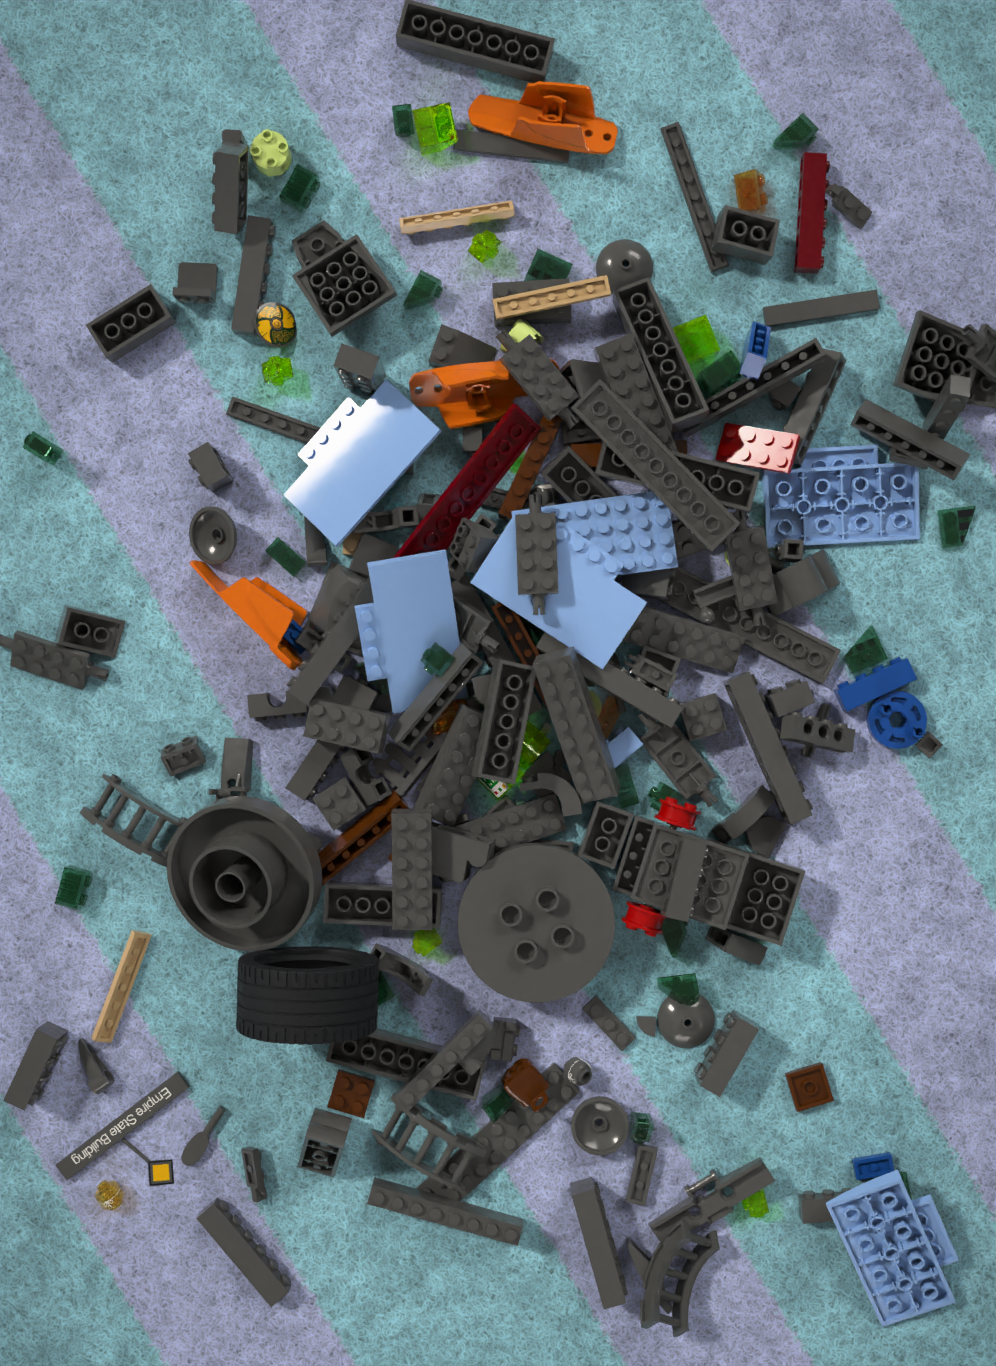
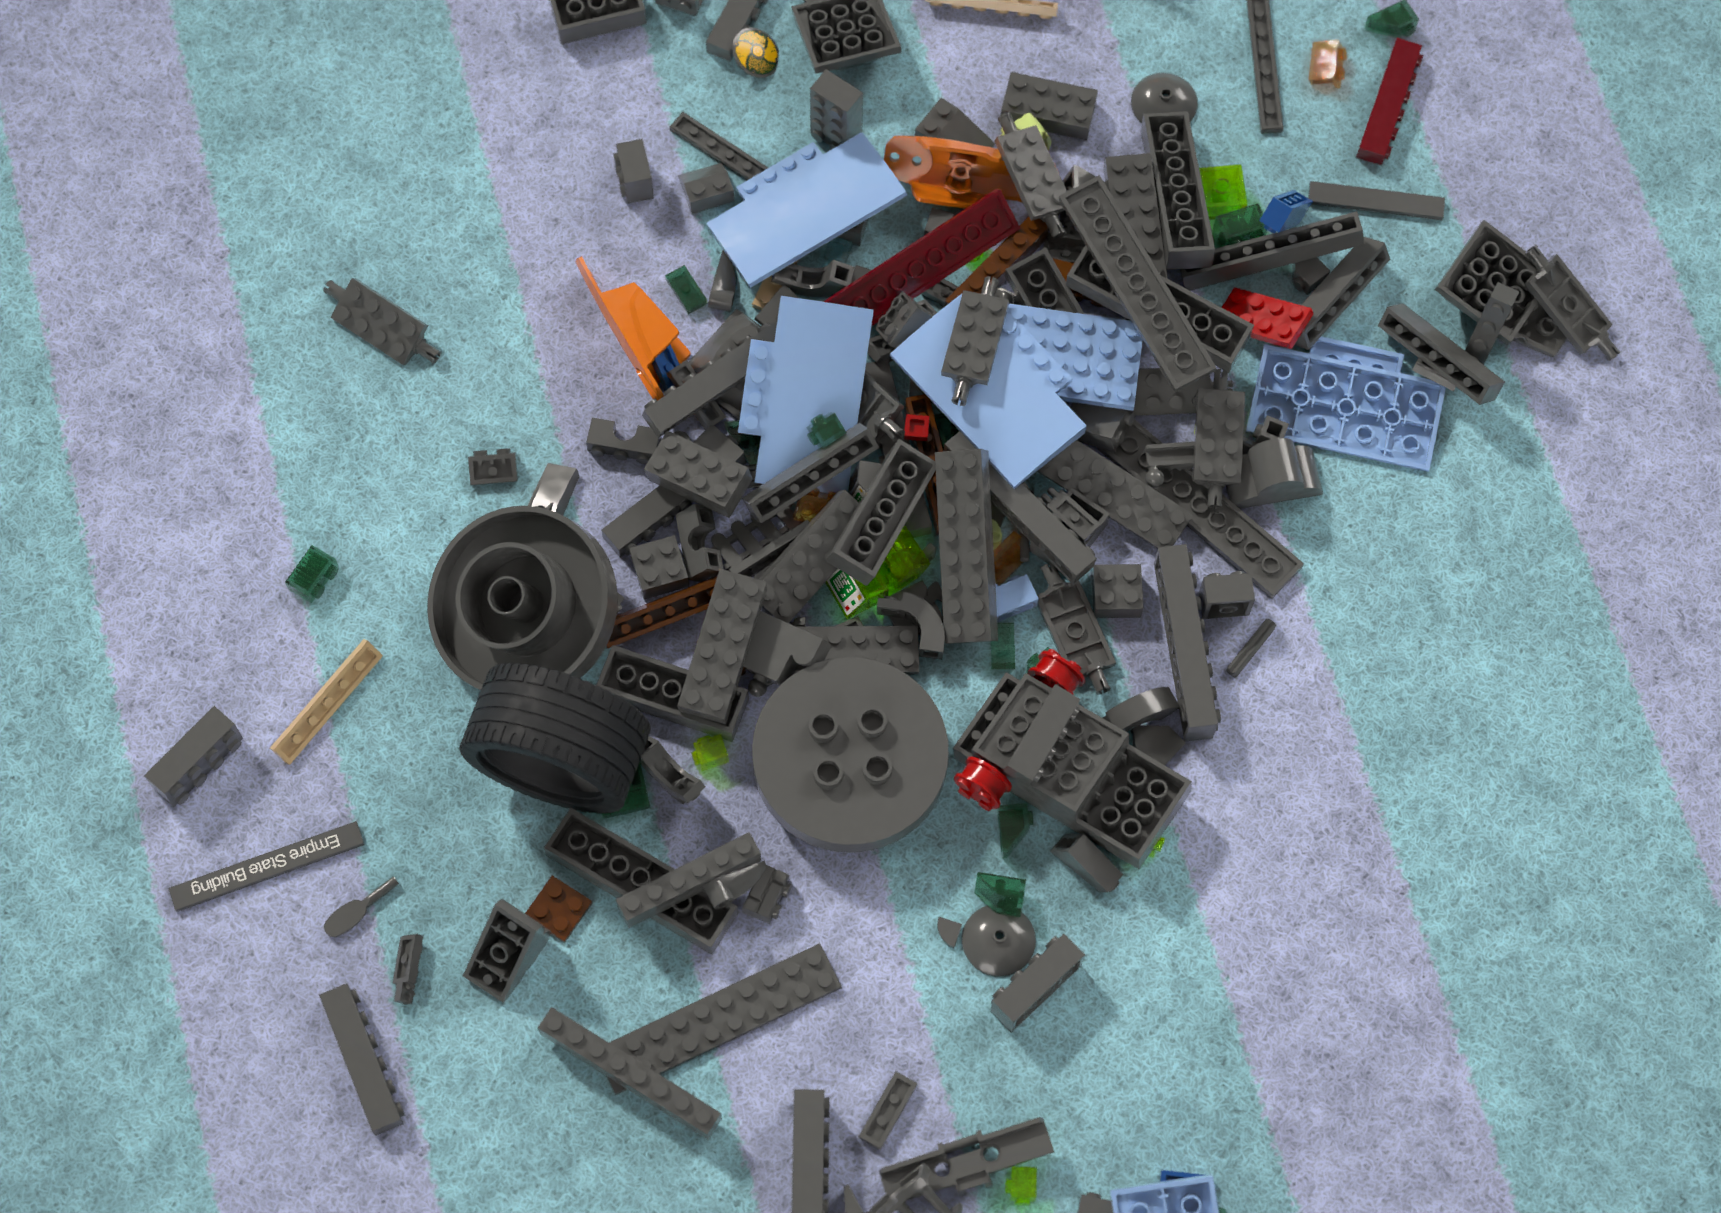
camera: 15 degrees right, 20 degrees down
clear green brick [23,431,64,466] -> none
dark grey slope [55,605,125,658] -> none
dark grey piece [78,1038,115,1094] -> none
dark grey fence [80,774,187,867] -> none
clear yellow head [95,1180,124,1211] -> none
piece [122,1138,174,1186] -> none
dark grey dish [189,506,237,565] -> none
clear neon green brick [261,356,293,386] -> none
dark grey fence [371,1092,487,1191] -> none
clear green slope [403,270,443,310] -> none
clear neon green brick [468,230,501,263] -> none
clear green slope [482,1083,512,1123] -> none
tan plate [492,275,611,320] -> none
reddish brown piece [502,1058,549,1113] -> none
clear green wing [524,249,573,281] -> none
dark grey head [563,1057,592,1086] -> none
dark grey dish [571,1096,629,1155] -> none
dark grey brick [577,800,634,869] -> none
dark grey plate [582,995,635,1051] -> none
slope [628,1112,654,1144] -> none
dark grey brick [711,205,780,265] -> none
dark grey brick [780,712,855,753] -> none
reddish brown plate [784,1062,834,1112] -> none
dark grey hinge [825,183,872,229] -> none
blue brick [833,656,917,711] -> none
clear green wing [843,625,888,674] -> none
blue piece [867,691,927,749] -> none
dark grey tile [915,731,943,759] -> none
clear green wing [937,506,976,549] -> none
none -> dark grey slope [678,163,734,214]
none -> red plate [904,414,929,441]

